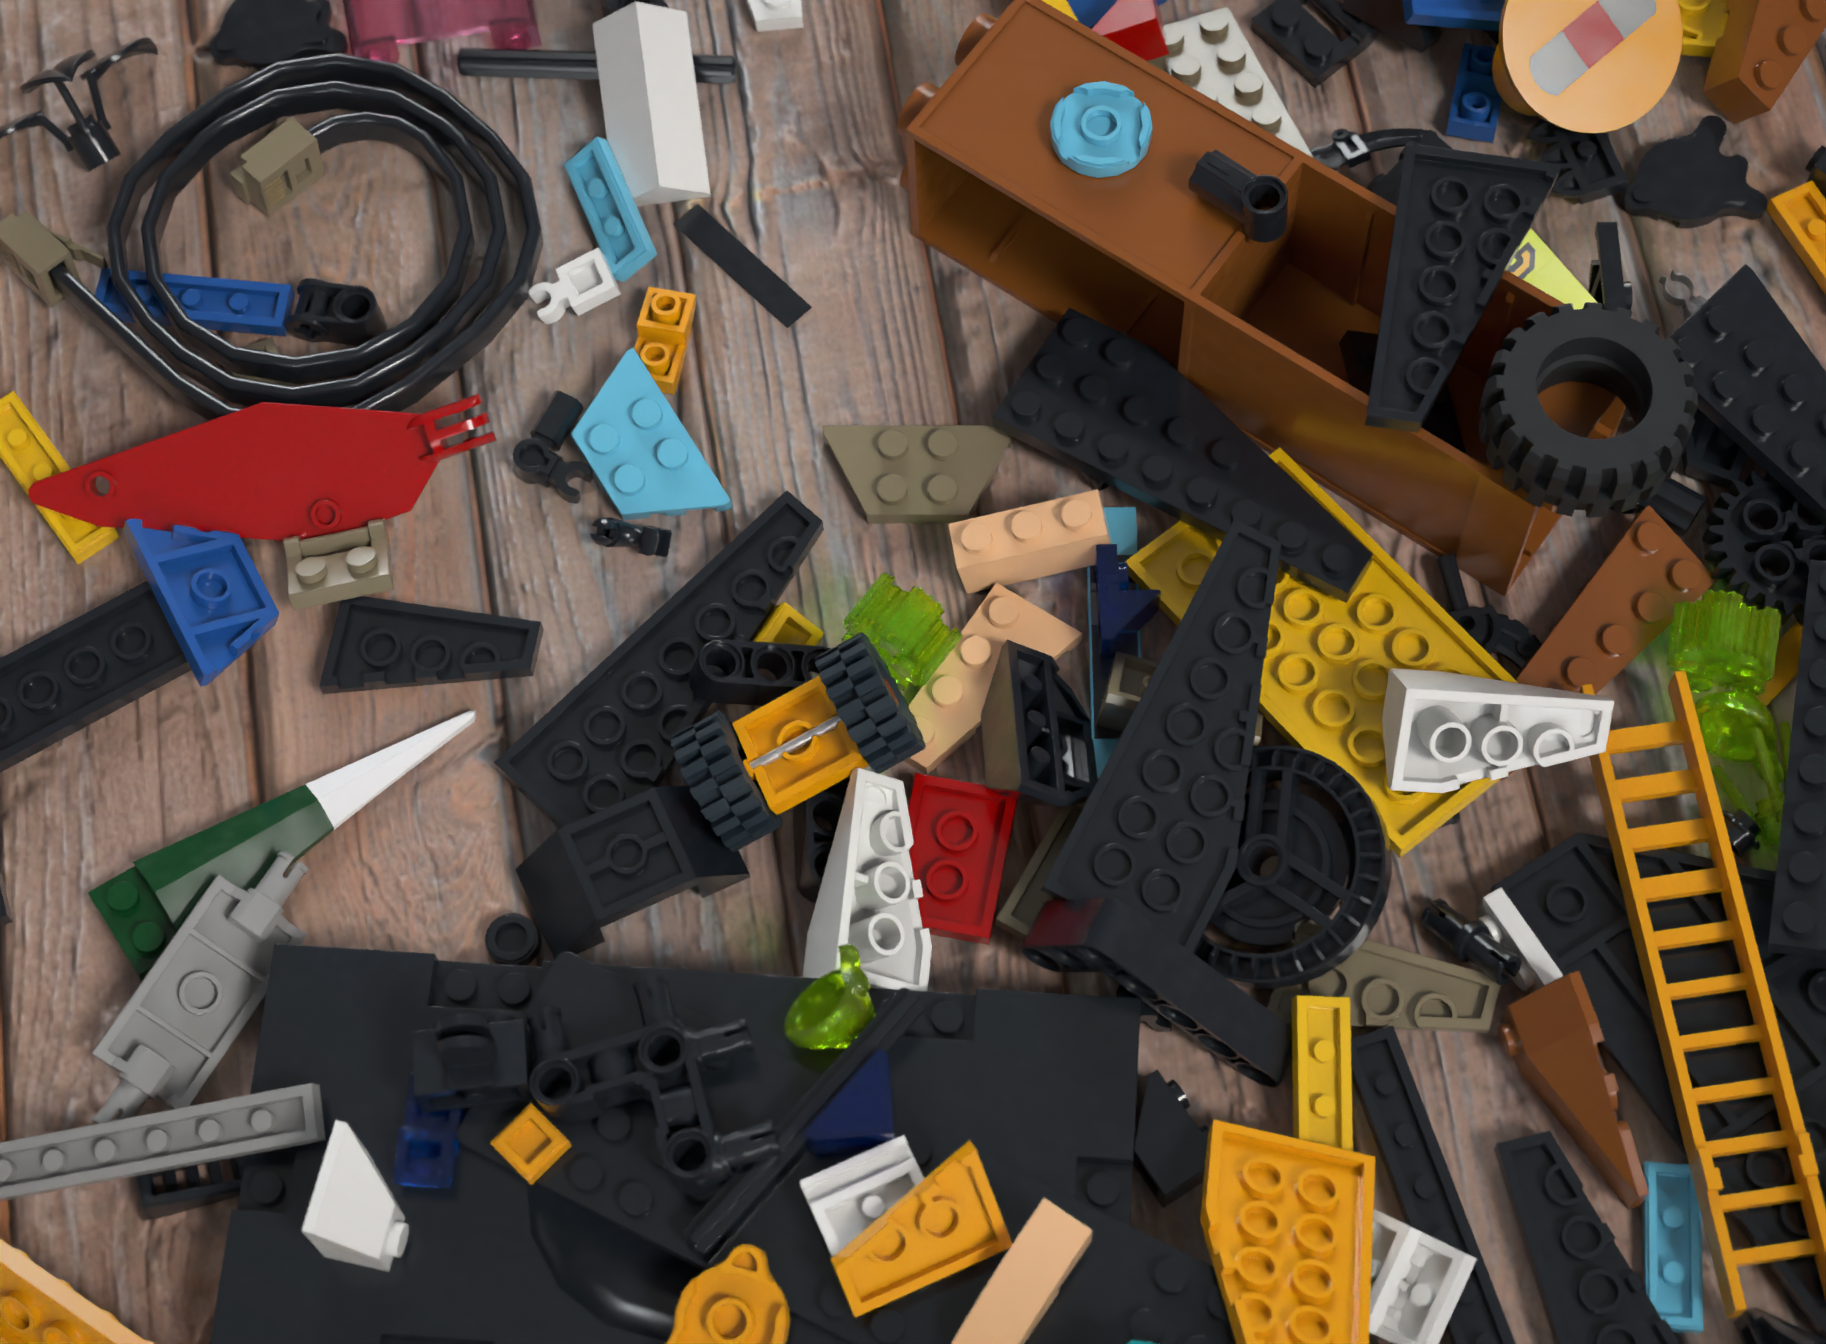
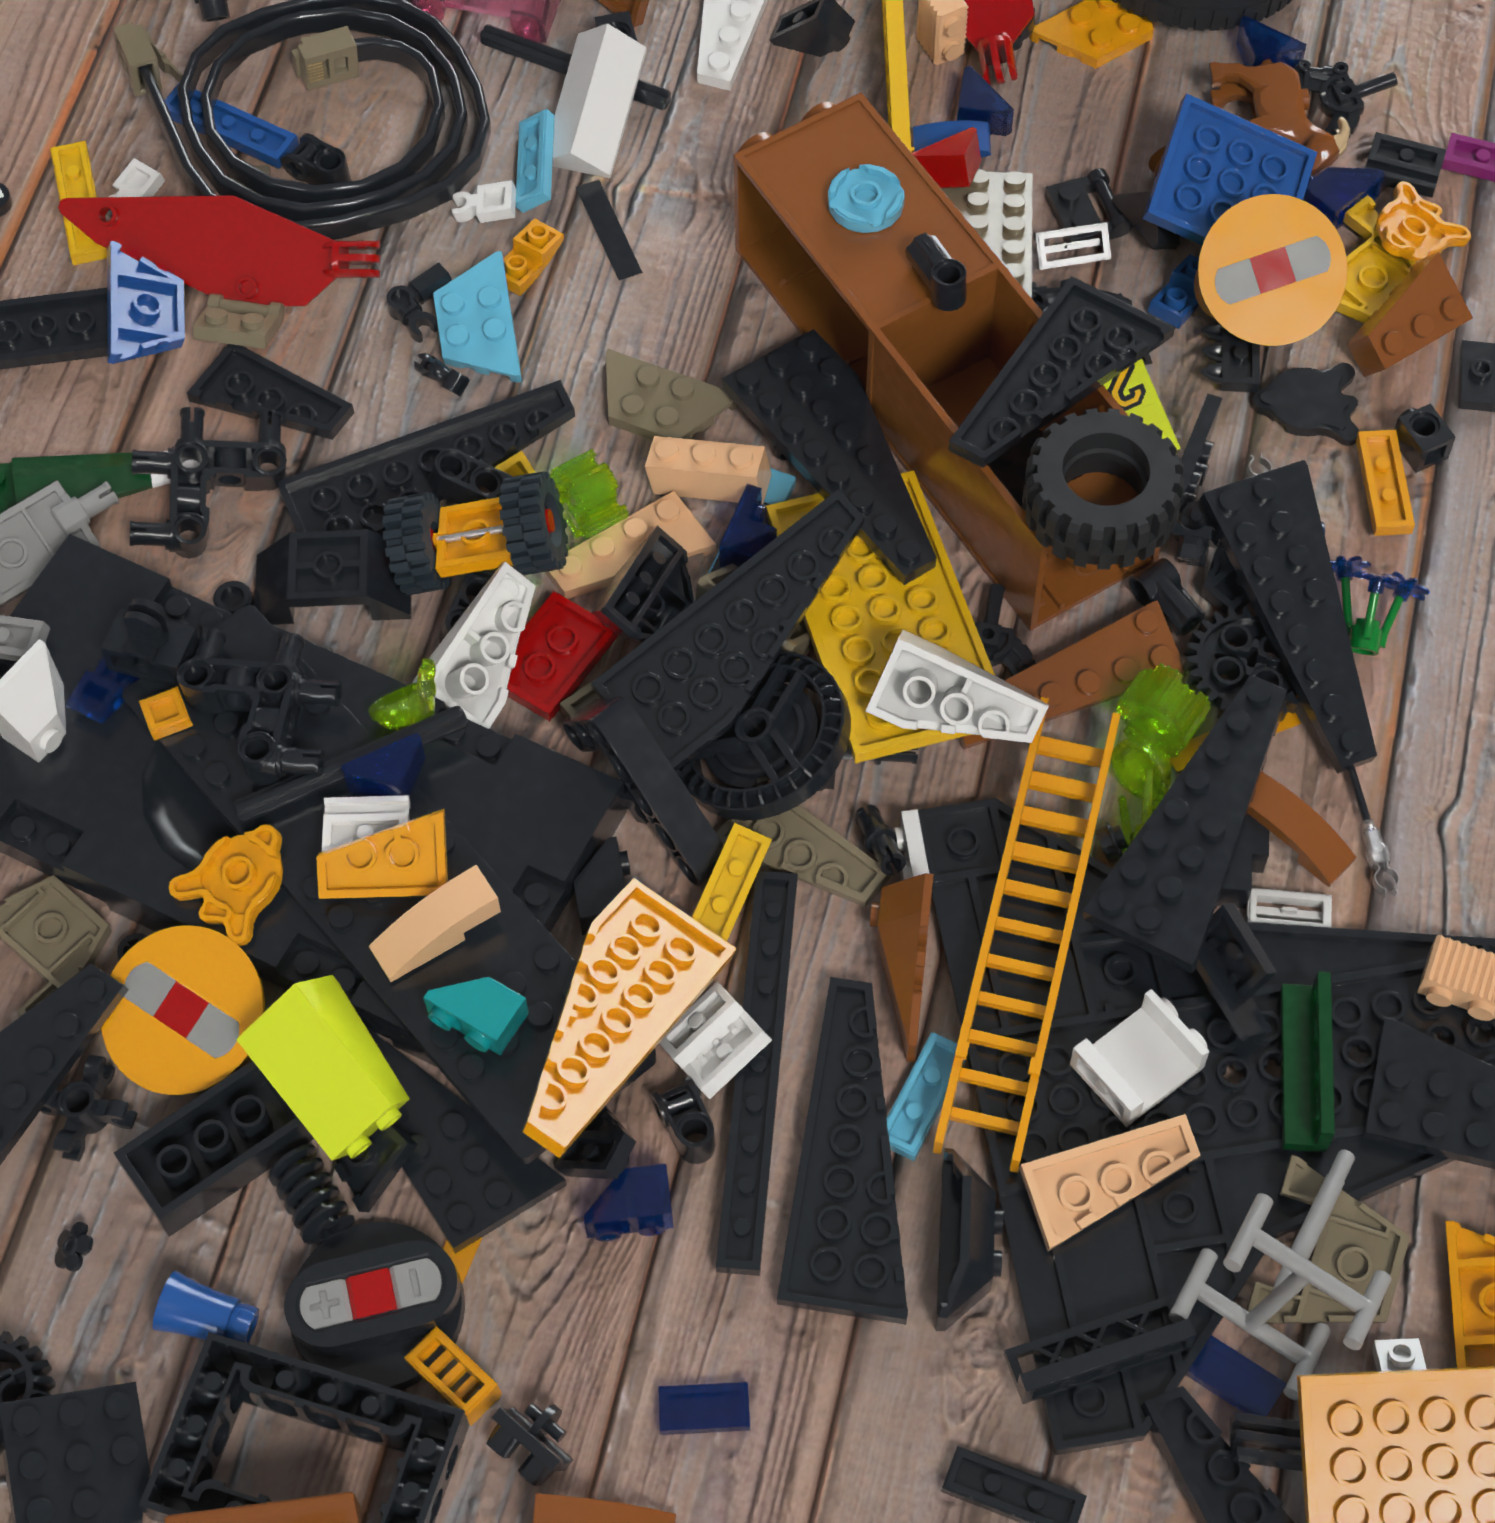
camera: 20 degrees right, 5 degrees down
none -> white plate [106,158,165,216]
none -> black pin [130,407,287,559]
none -> tile [1033,222,1111,270]

